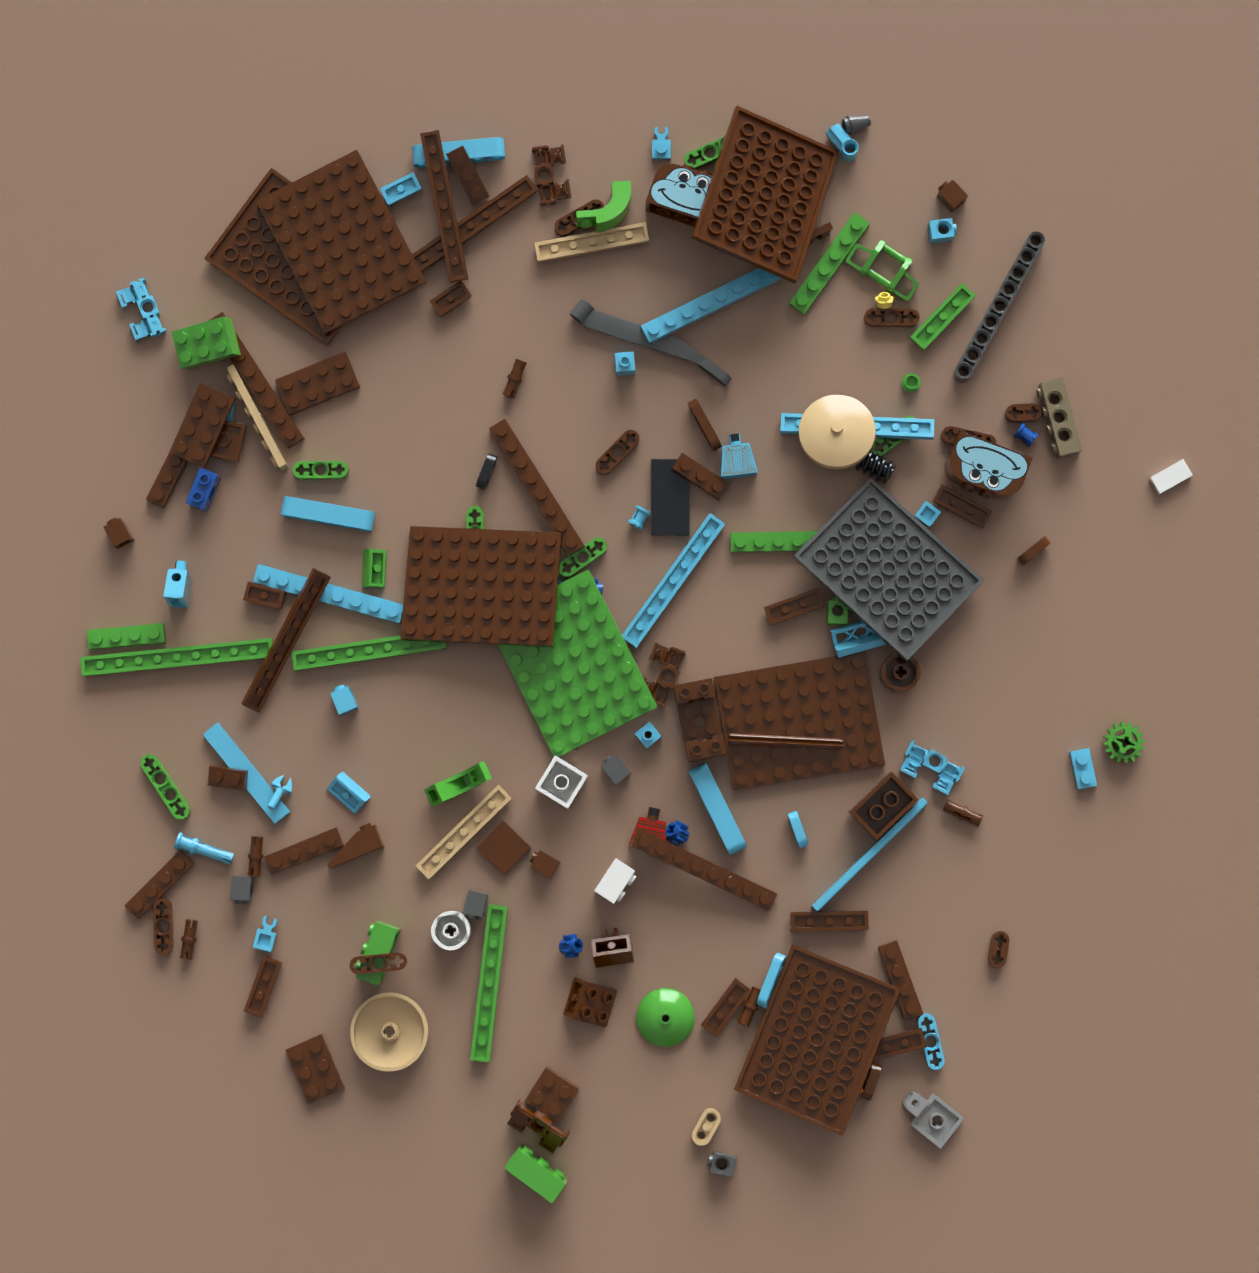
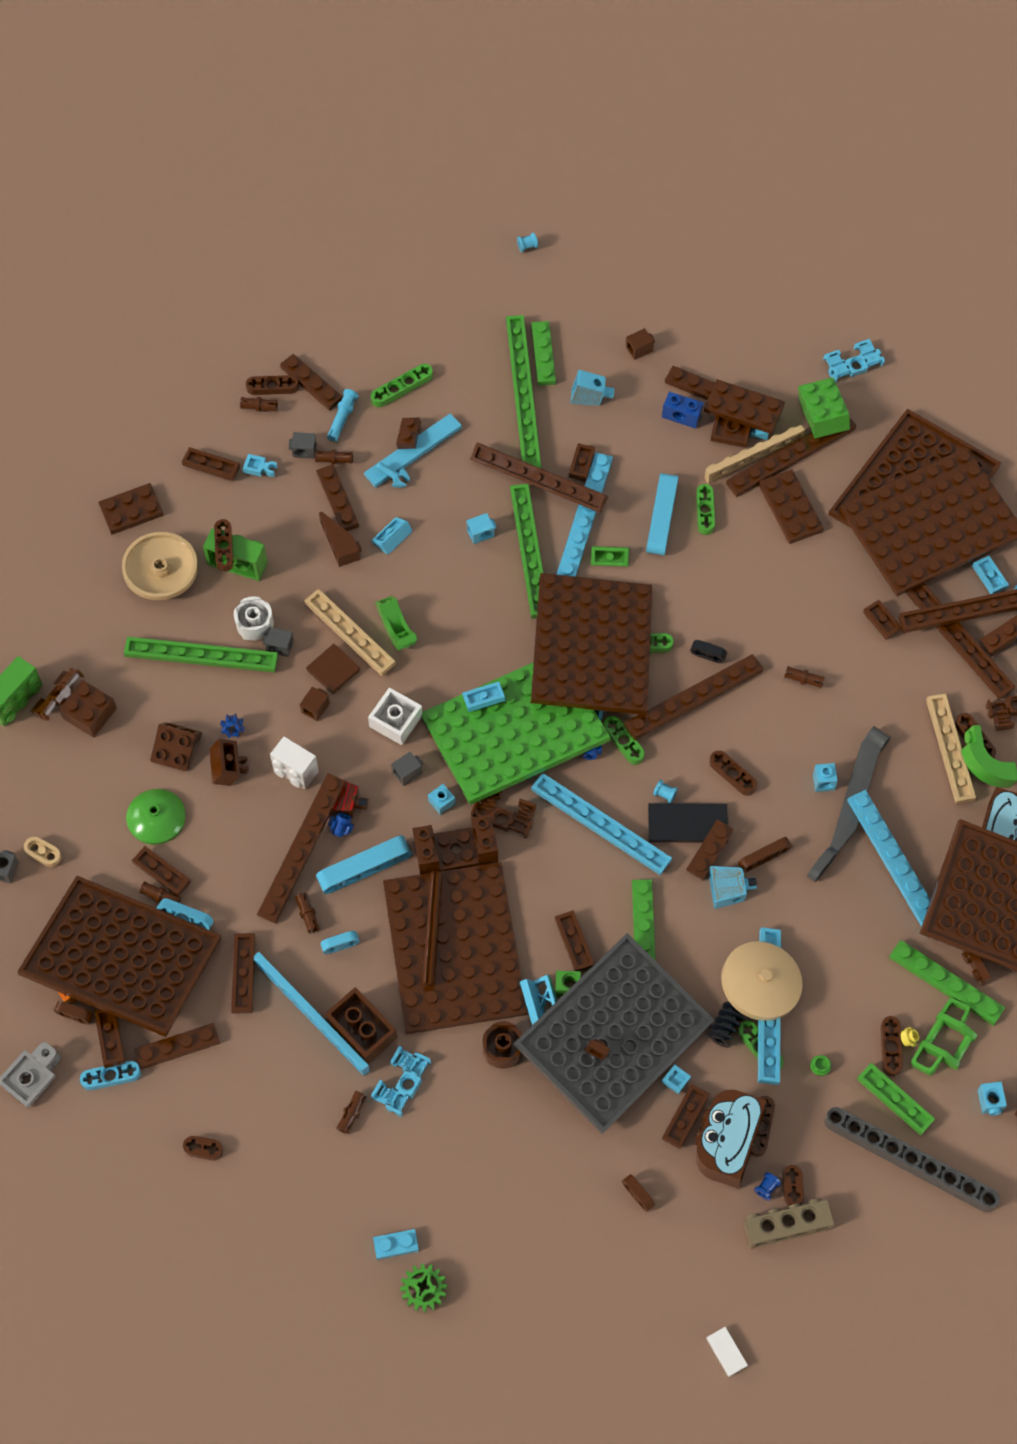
camera: 90 degrees right, 20 degrees down
none -> reddish brown pin [295,893,320,934]
none -> medium azure plate [462,682,505,712]
none -> reddish brown plate [584,1039,610,1061]

